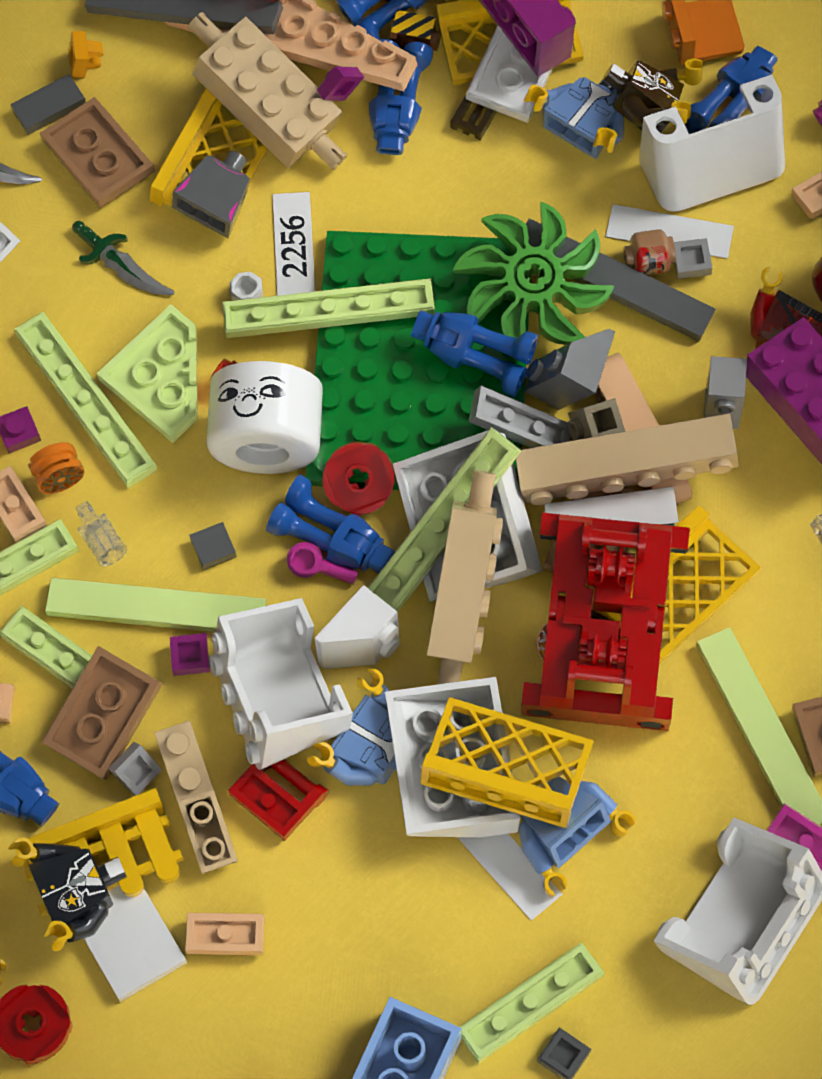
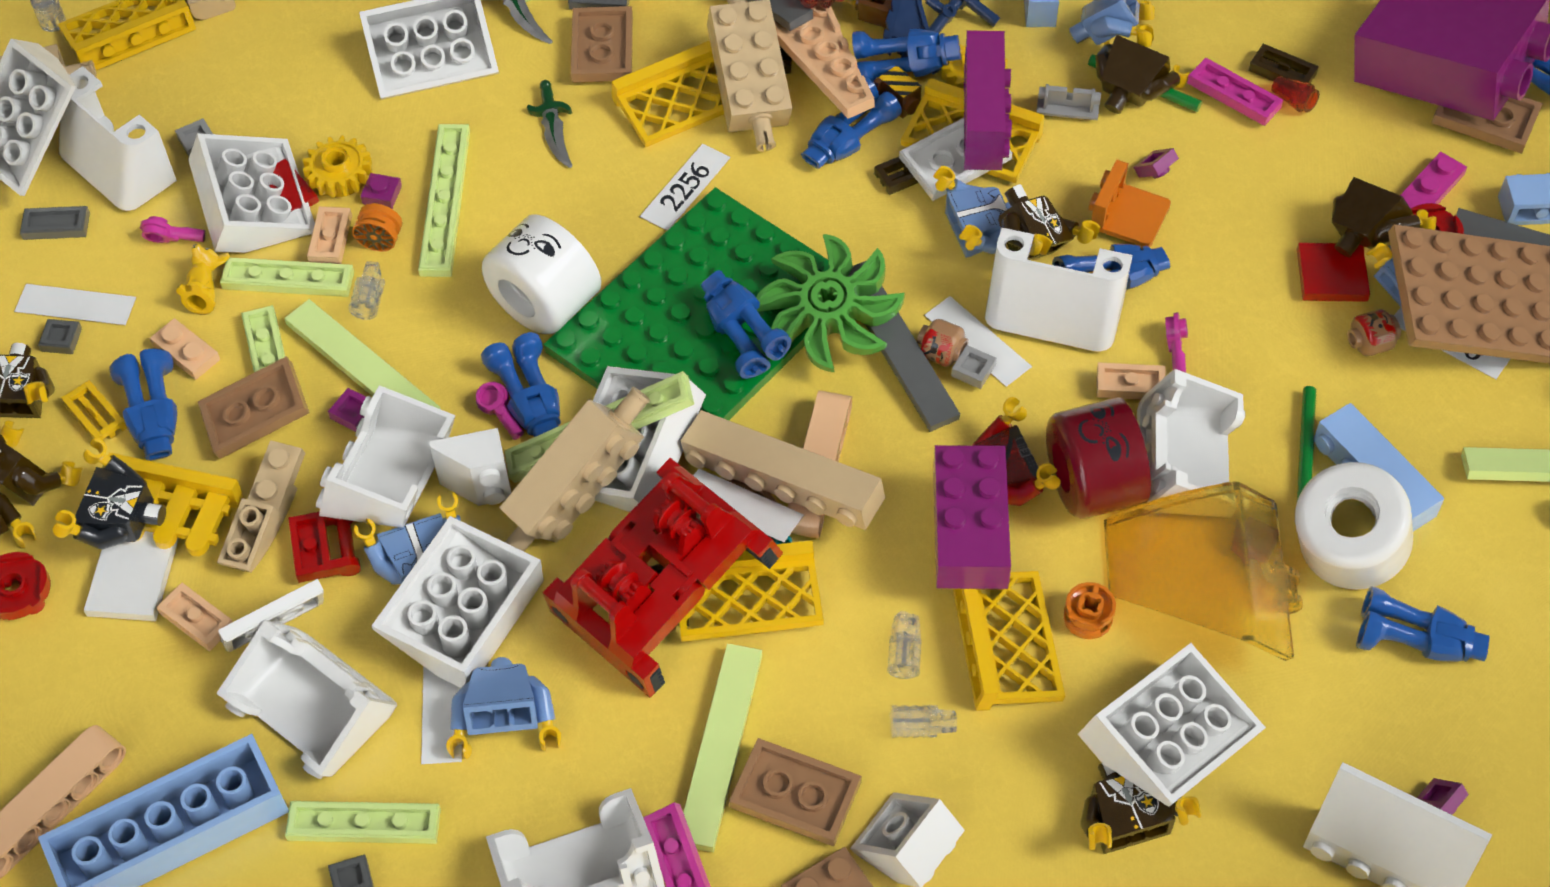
camera: 35 degrees right, 10 degrees down
yellowish green plate [97,304,198,443] -> none
light grey plate [108,742,162,796] -> none
dark grey torso [172,151,250,238] -> none
dark grey tile [189,522,237,570] -> none
yellowish green tile [222,279,435,338] -> none
white tile [229,272,264,301] -> none
magenta plate [317,66,364,101] -> none
red plate [322,441,395,515] -> none
yellow fence [420,697,594,828] -> none
light grey plate [469,386,571,448] -> none
dark grey slope [524,329,615,410] -> none
dark tan brick [568,398,626,440] -> none
light grey brick [704,356,747,429] -> none
none -> white windscreen [217,620,397,779]
none -> white tile [218,579,324,652]

